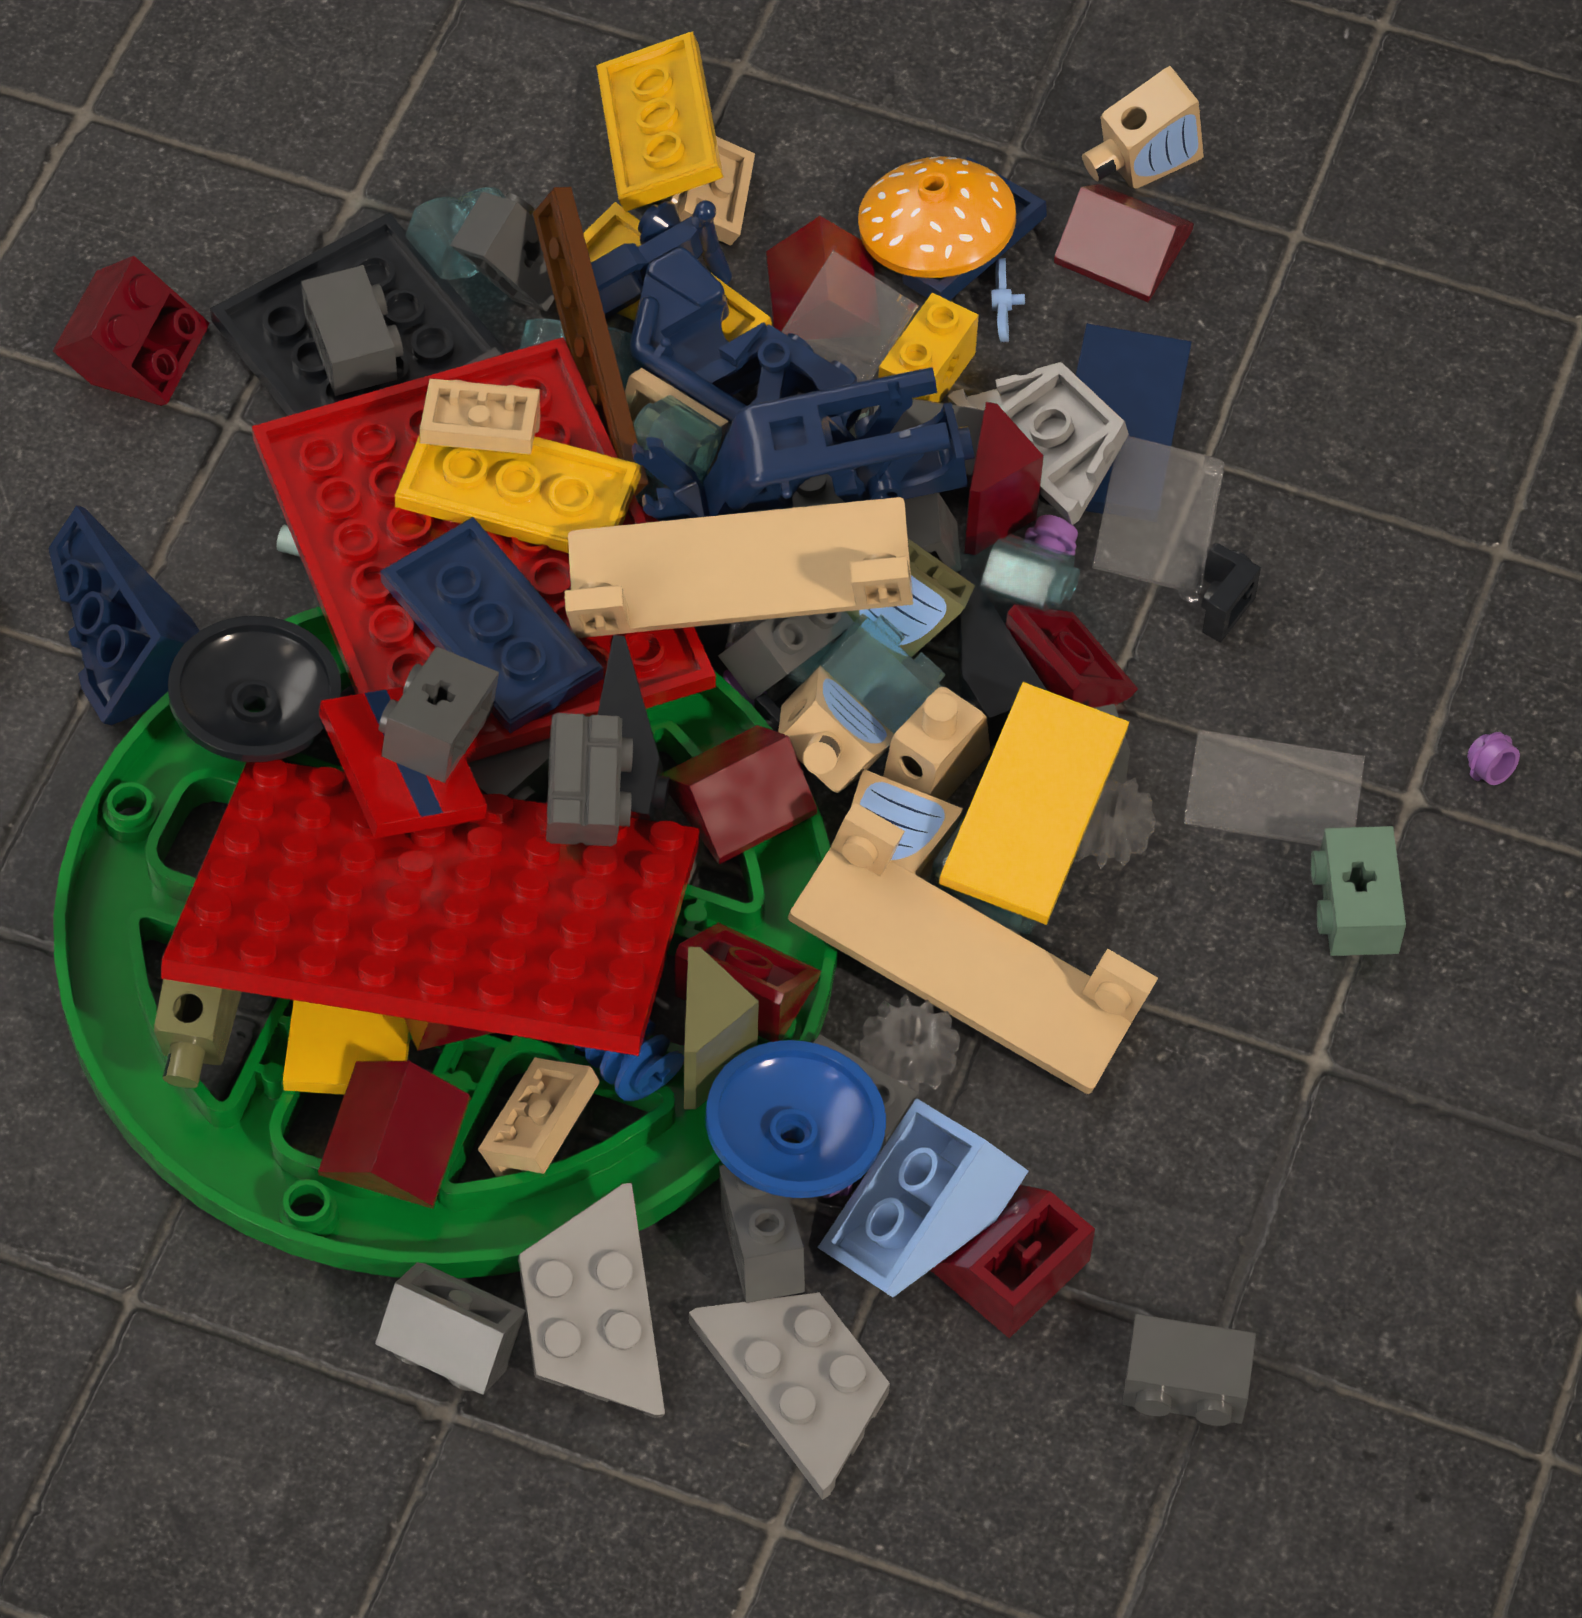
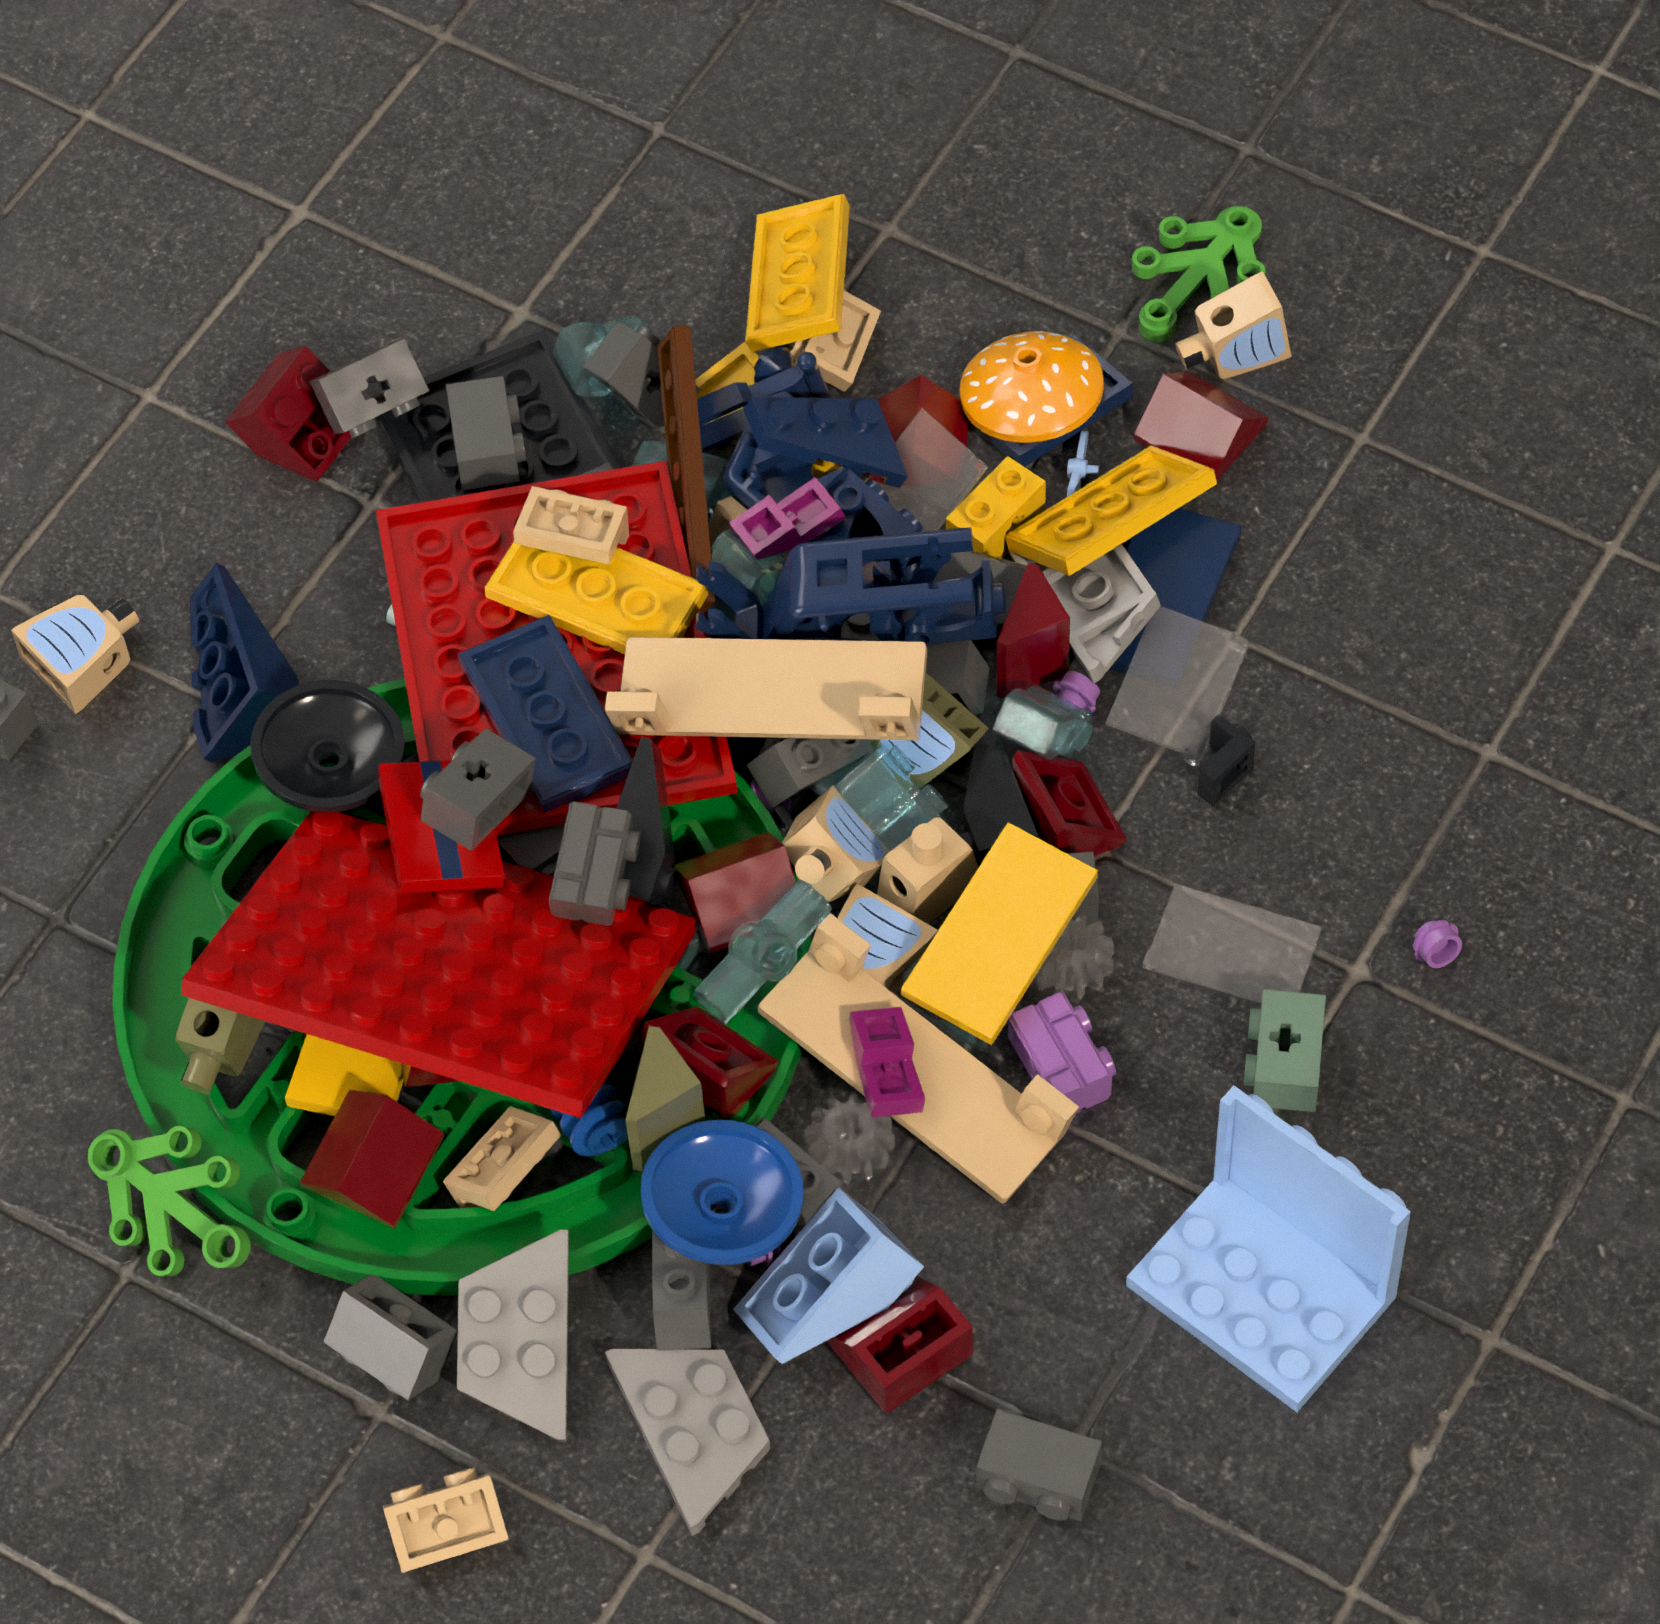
camera: 15 degrees right, 0 degrees up
none -> bright green plant [88,1126,251,1277]
none -> brick [309,338,429,438]
none -> tan bracket [383,1467,509,1573]
none -> clear light blue piece [693,879,832,1024]
none -> magenta slope [729,477,846,560]
none -> dark blue wing [744,397,908,488]
none -> magenta slope [849,1007,925,1118]
none -> yellow tile [1005,446,1217,576]
none -> medium lavender brick [1008,992,1116,1113]
none -> light blue bracket [1126,1085,1411,1412]
none -> bright green plant [1132,206,1266,343]

